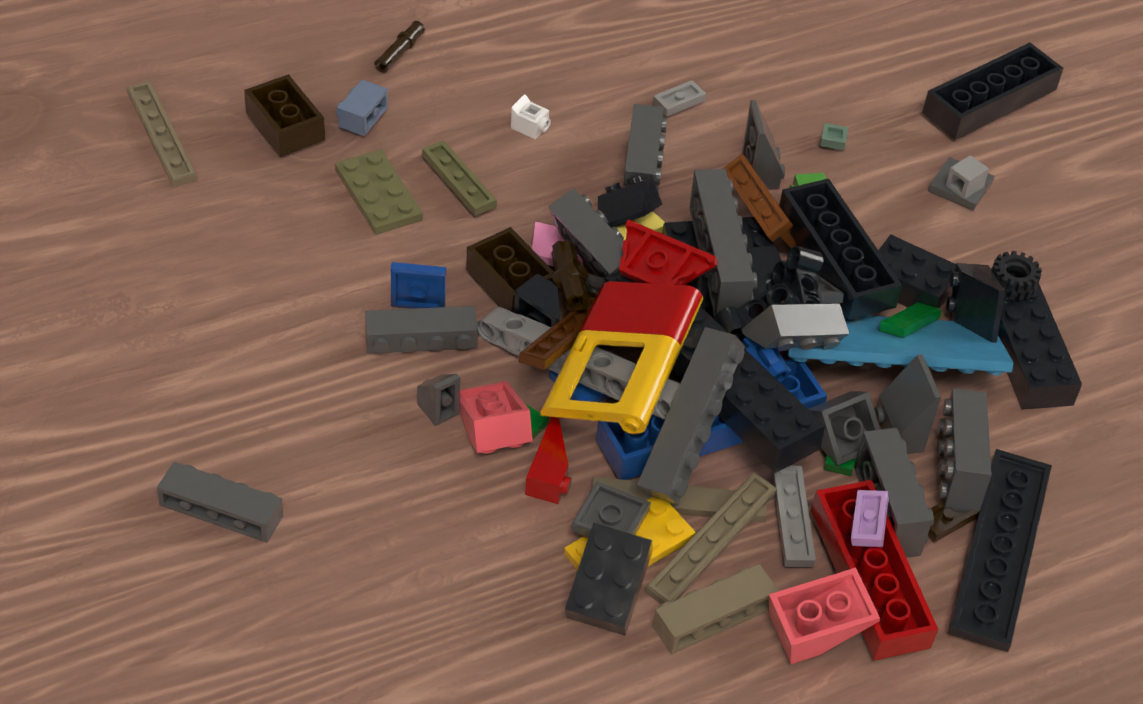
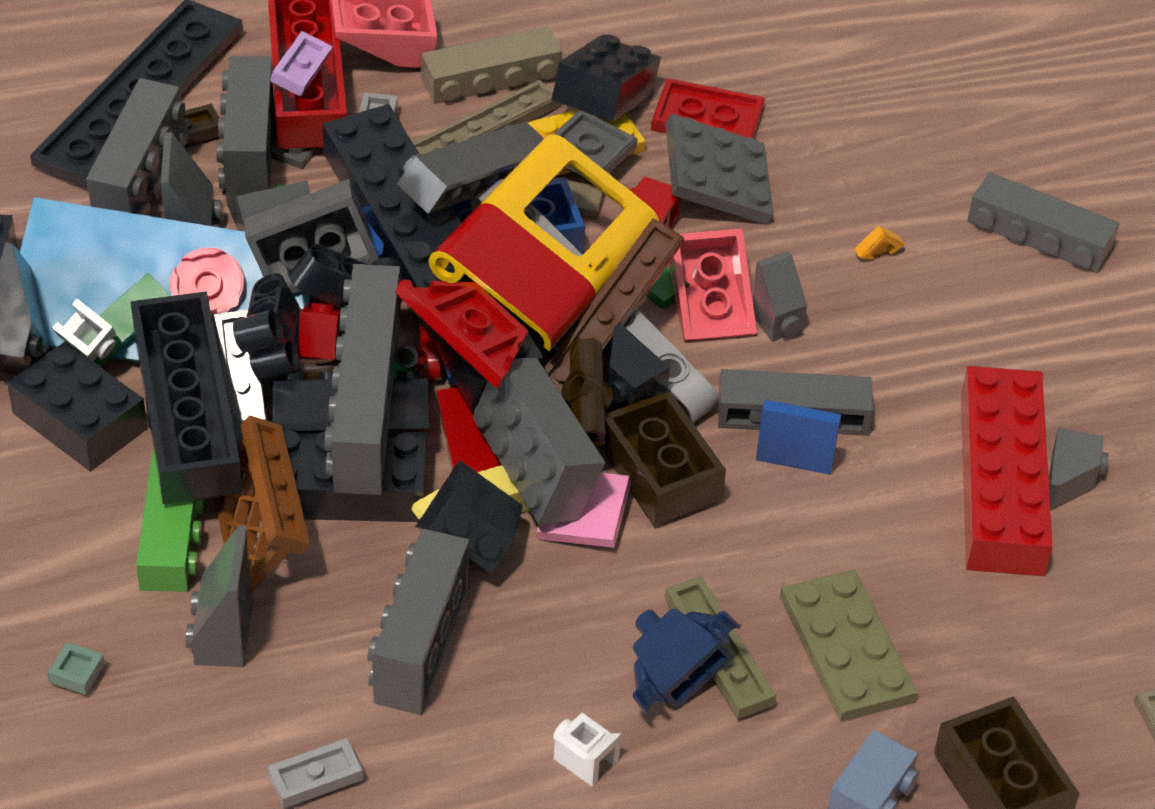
camera: 170 degrees left, 0 degrees up
none -> white window [53,299,116,361]
none -> tile [170,248,246,322]
none -> dark blue torso [632,609,741,714]
none -> red tile [650,78,765,138]
none -> dark grey plate [666,114,773,225]
none -> light orange tile [854,225,905,260]
none -> red brick [961,366,1053,577]
none -> dark grey slope [1049,428,1109,511]

